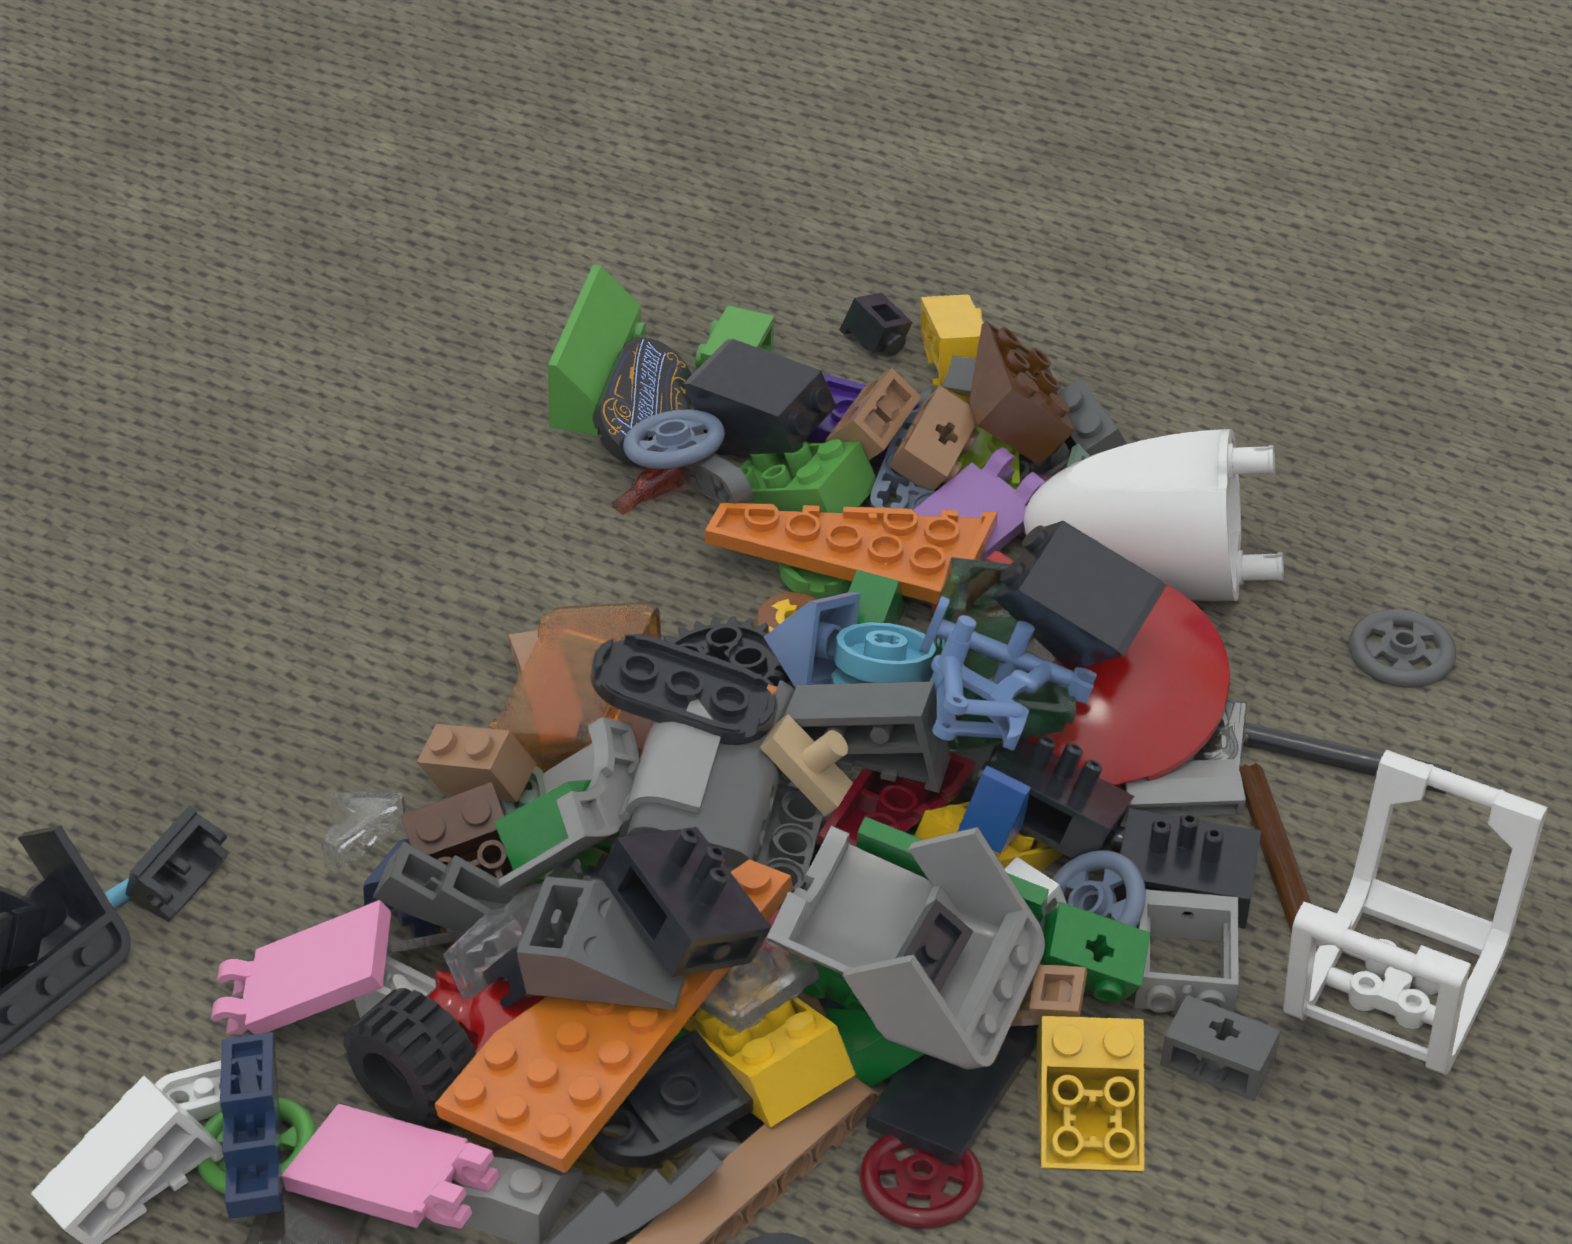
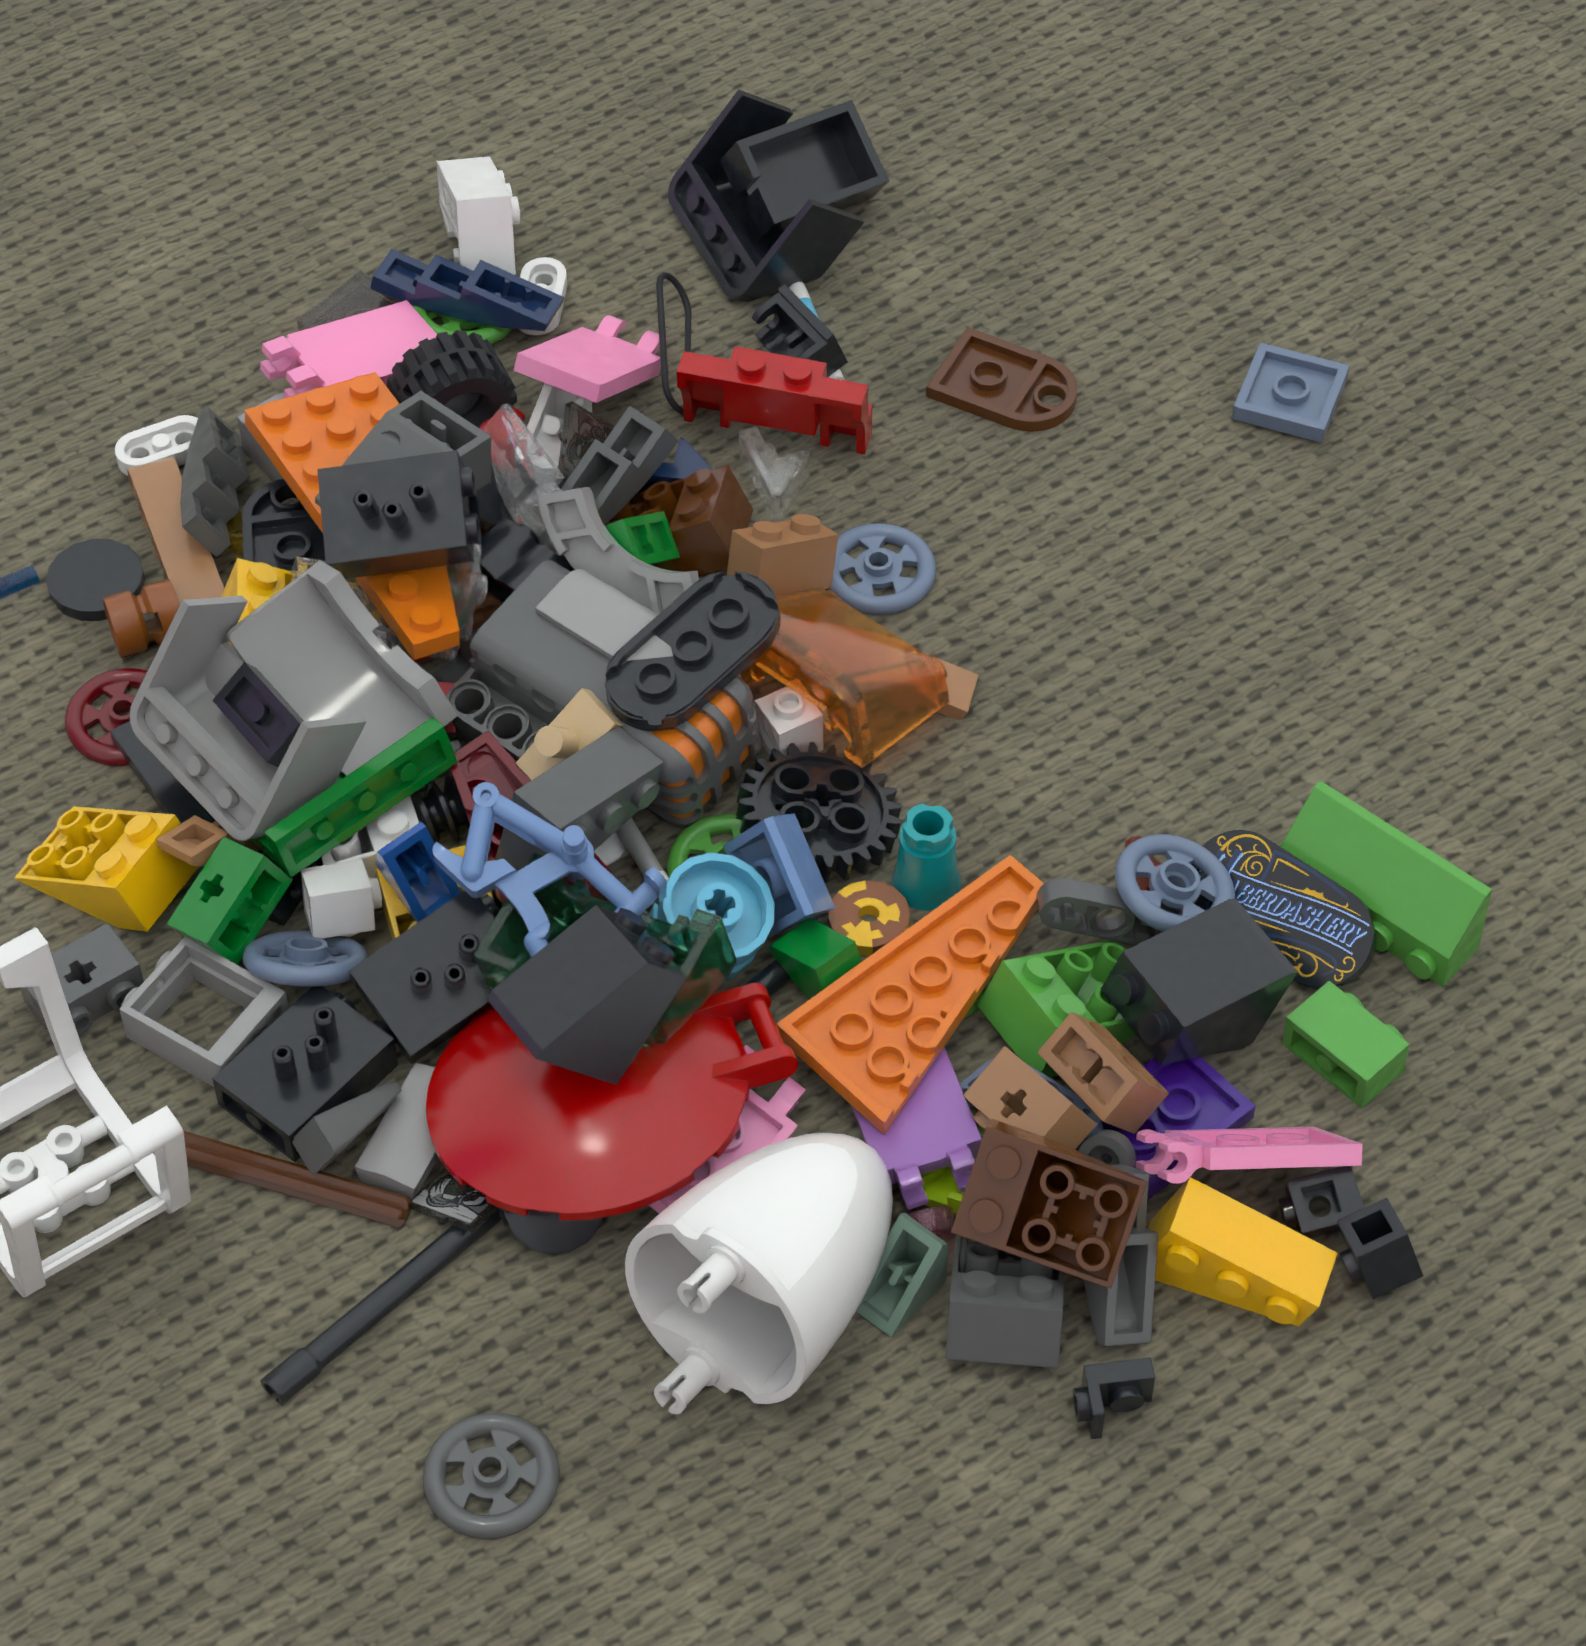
camera: 120 degrees right, 10 degrees up
none -> dark orange wheel [102,579,179,658]
none -> dark grey slope [292,1081,402,1174]
none -> black piece [656,272,692,414]
none -> red bracket [676,346,873,454]
none -> sand blue plate [827,523,936,615]
none -> teal plant [891,803,961,910]
none -> reddish brown tile [926,327,1077,432]
none -> black bracket [1073,1357,1155,1439]
none -> bright pink tile [1136,1127,1363,1184]
none -> sand blue plate [1232,343,1350,443]
none -> black brick [1337,1198,1423,1299]

